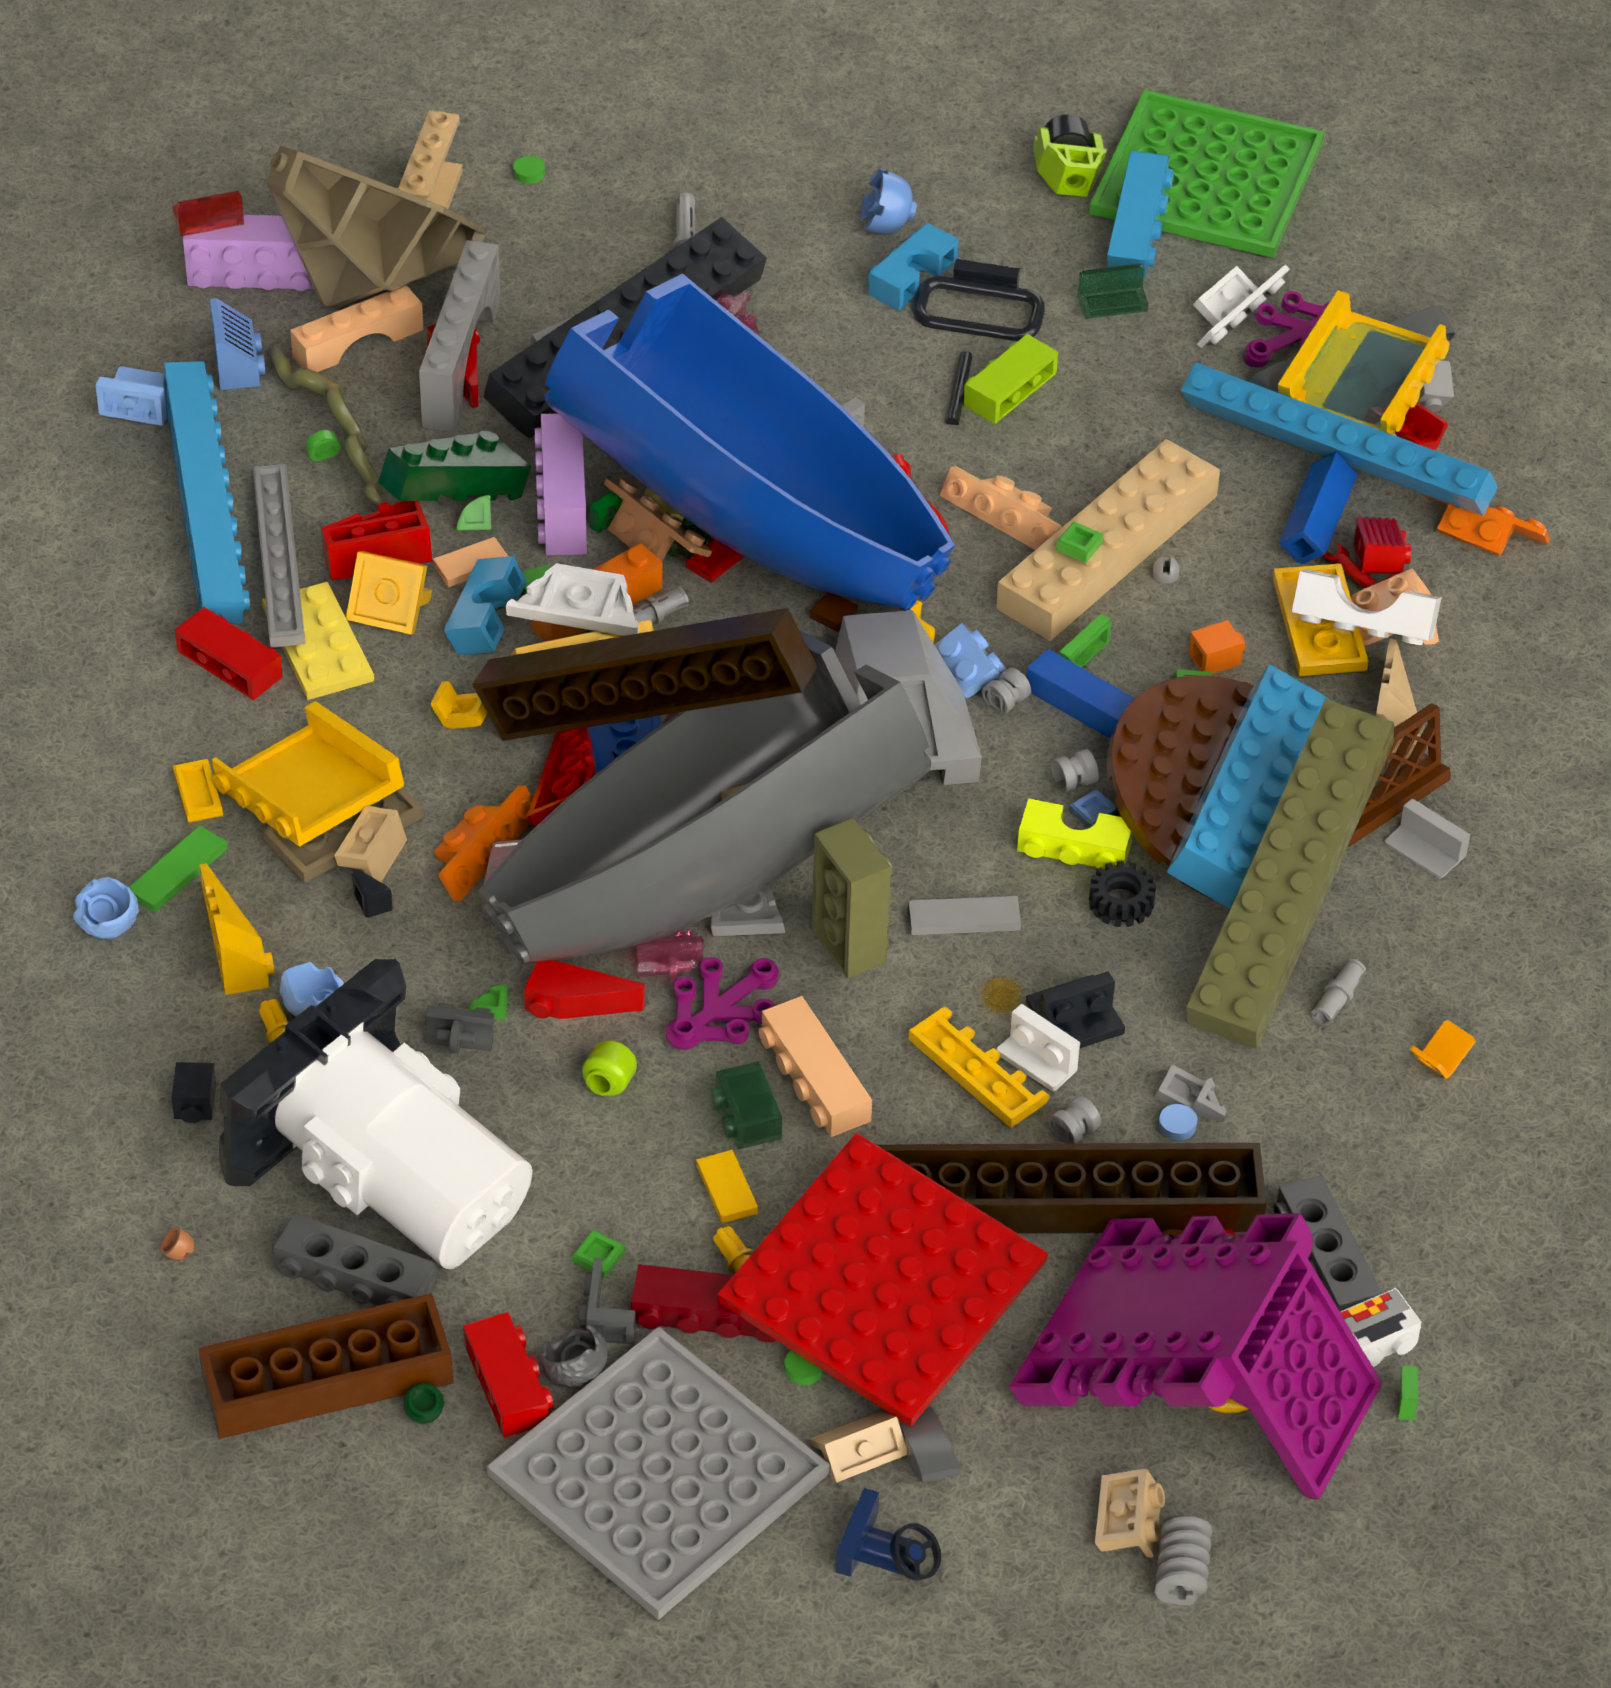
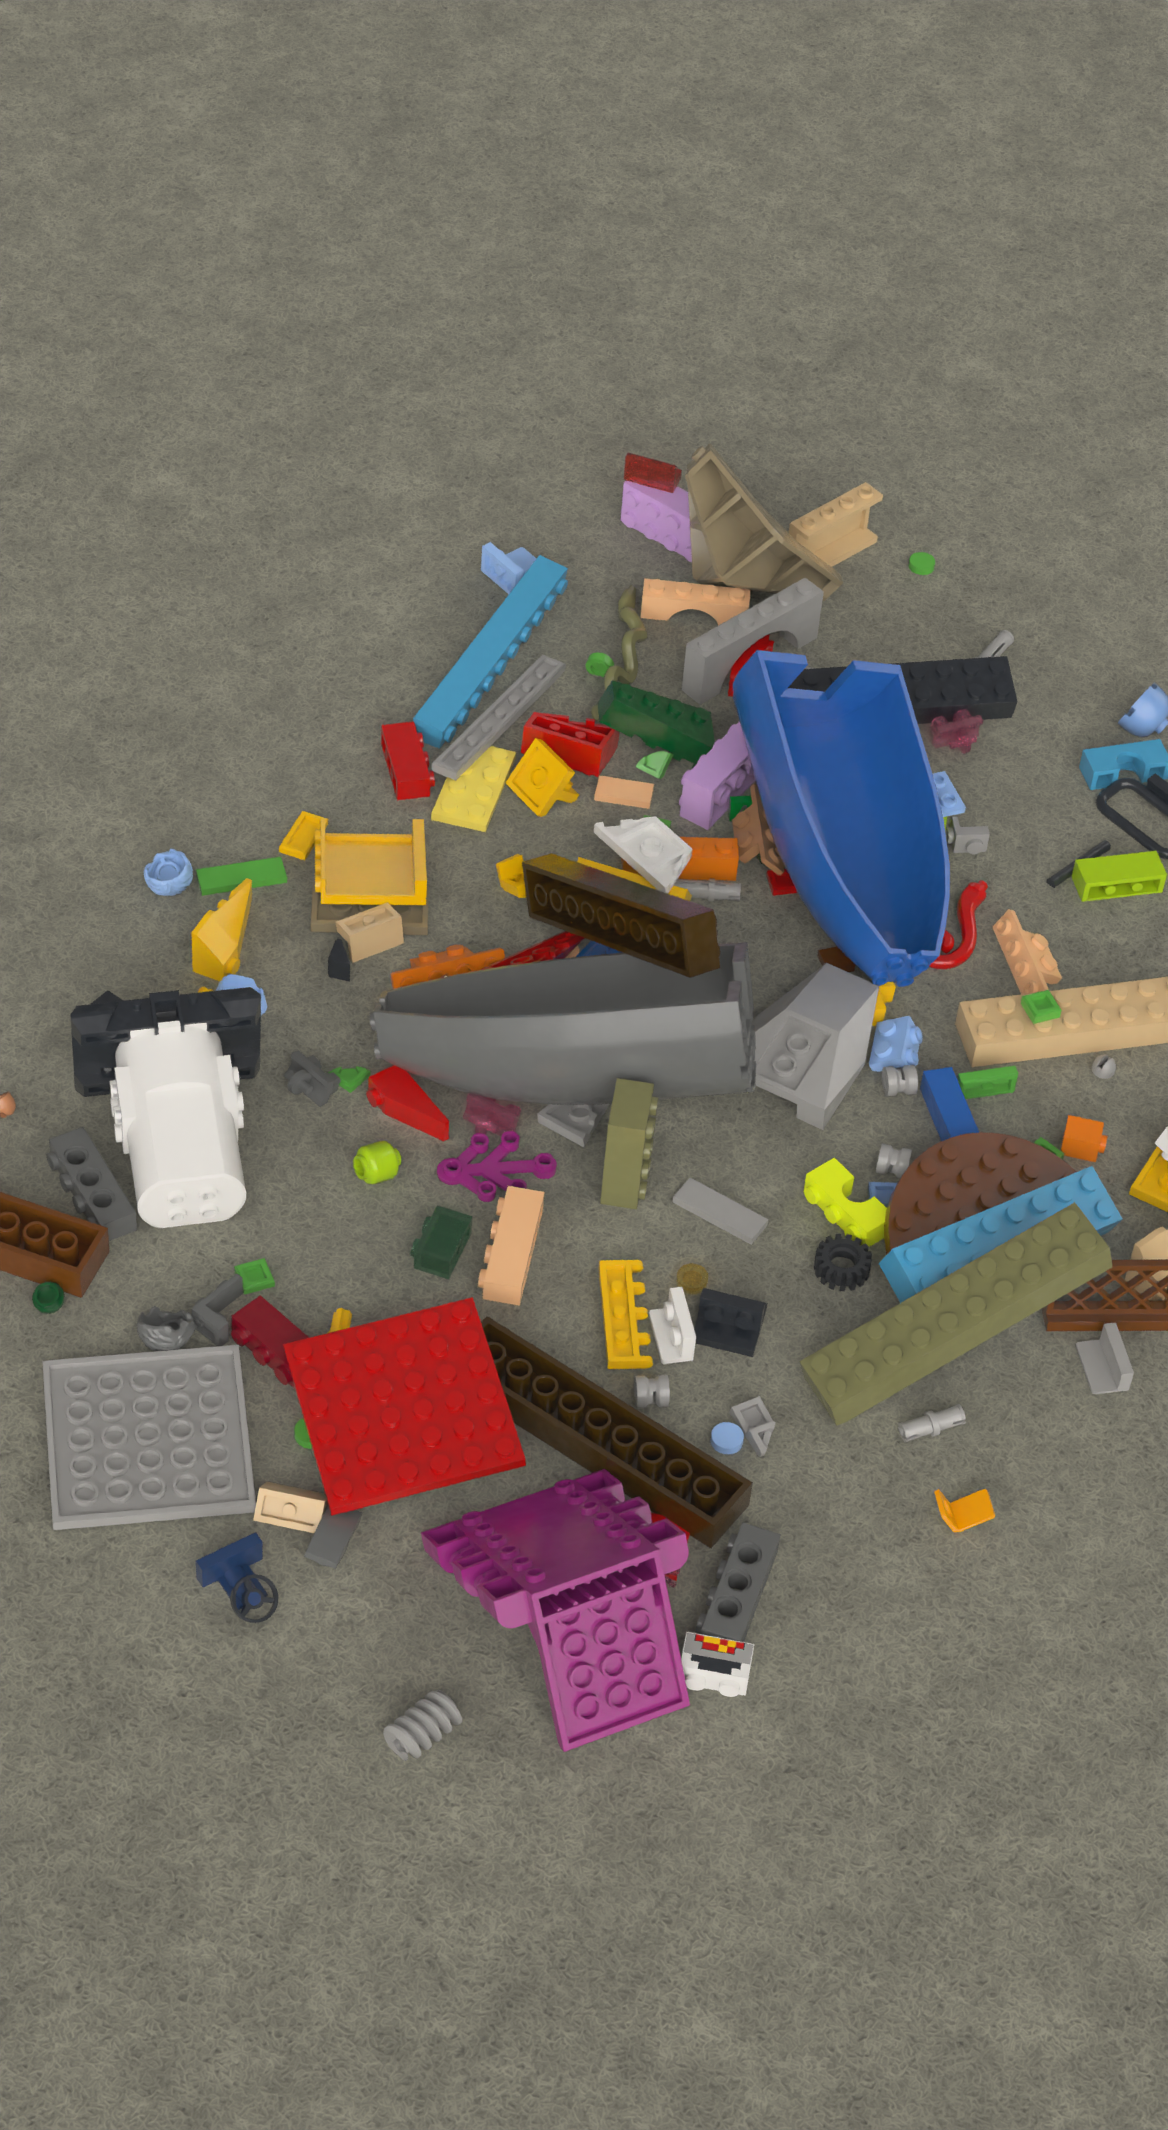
camera: 35 degrees right, 0 degrees up
medium blue slope [210,298,265,390] -> none
dark azure arch [444,556,527,655] -> none
red brick [463,1312,553,1438] -> none
yellow tile [696,1149,758,1224] -> none
tan bracket [1095,1468,1165,1557] -> none
bright green tile [1398,1366,1418,1420] -> none

